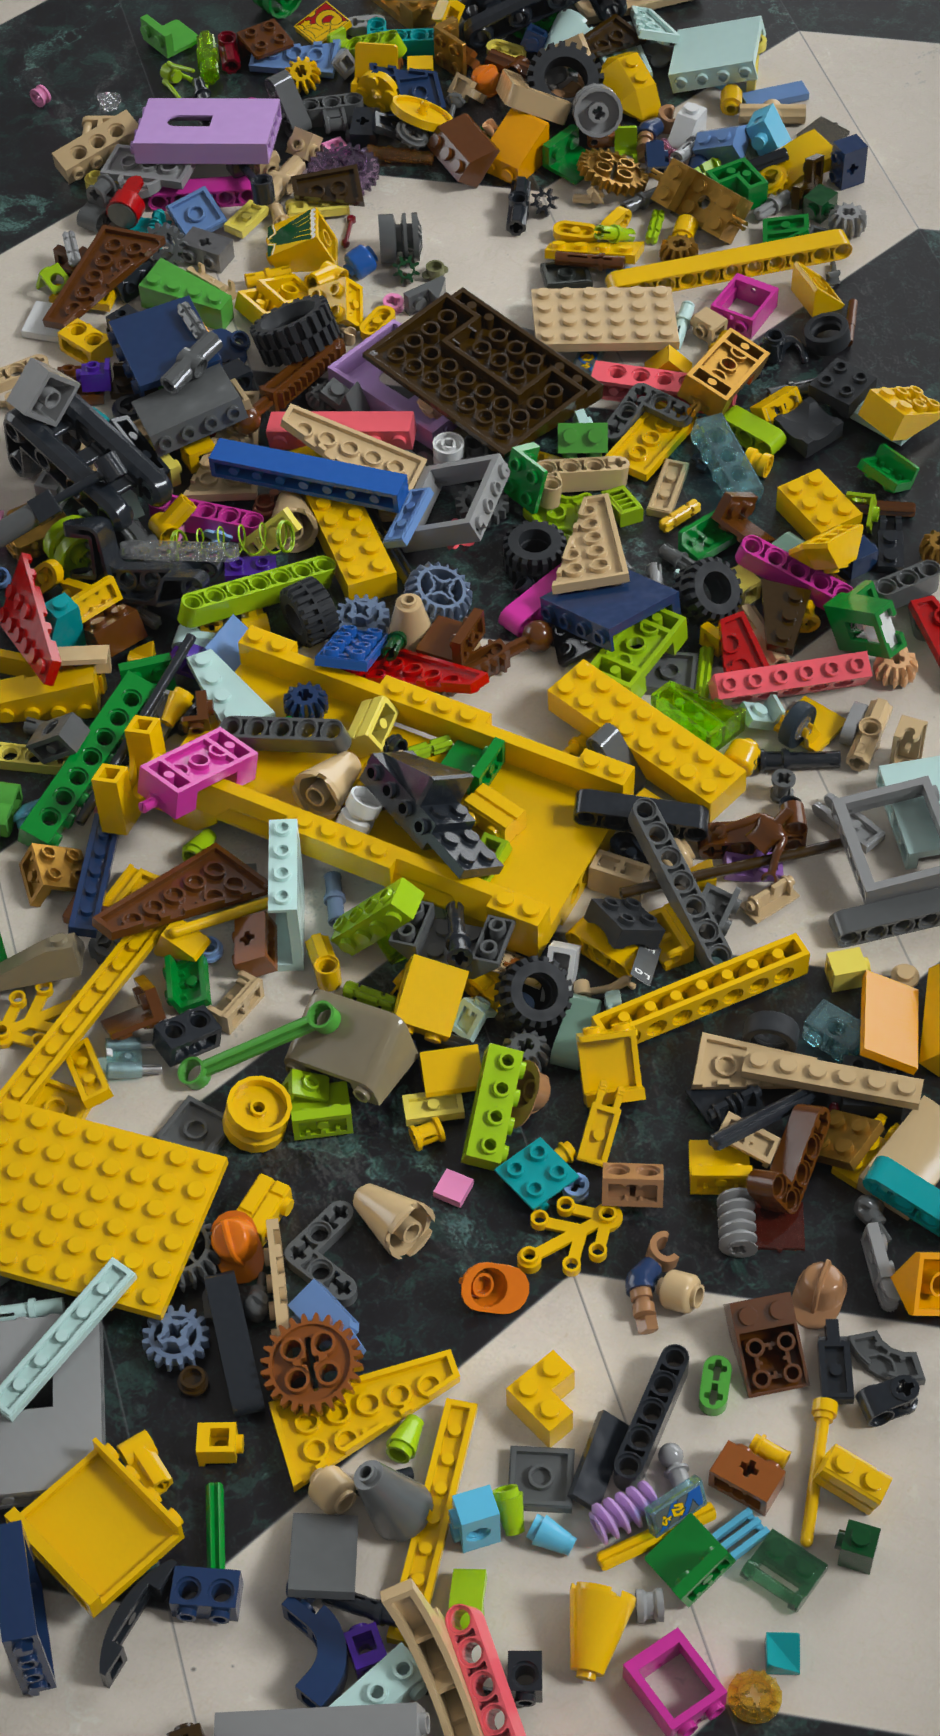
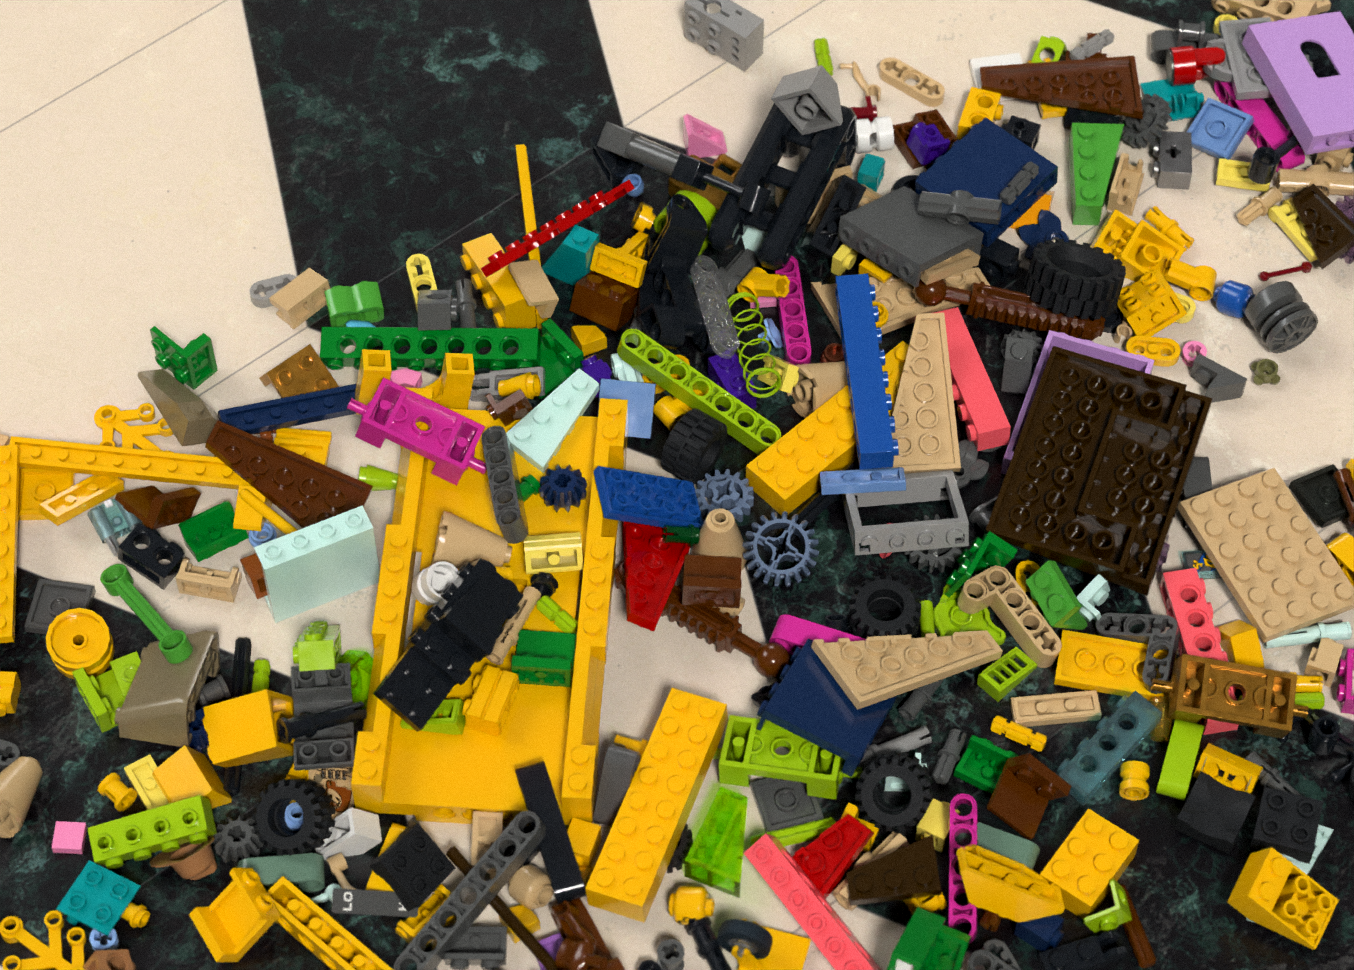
camera: 65 degrees right, 5 degrees up
black piece [75,633,196,826] -> none
yellow slope [266,207,338,272] -> none
yellow piece [305,933,342,992] -> none
sand blue pin [324,871,346,927] -> none
dark green gear [392,255,420,283] -> none
white wheel [432,432,465,465] -> none
light aqua bracket [452,996,497,1042] -> none
yellow hinge [576,1080,625,1168] -> none
light aqua bracket [737,694,785,731] -> none
green bracket [857,444,919,493] -> none

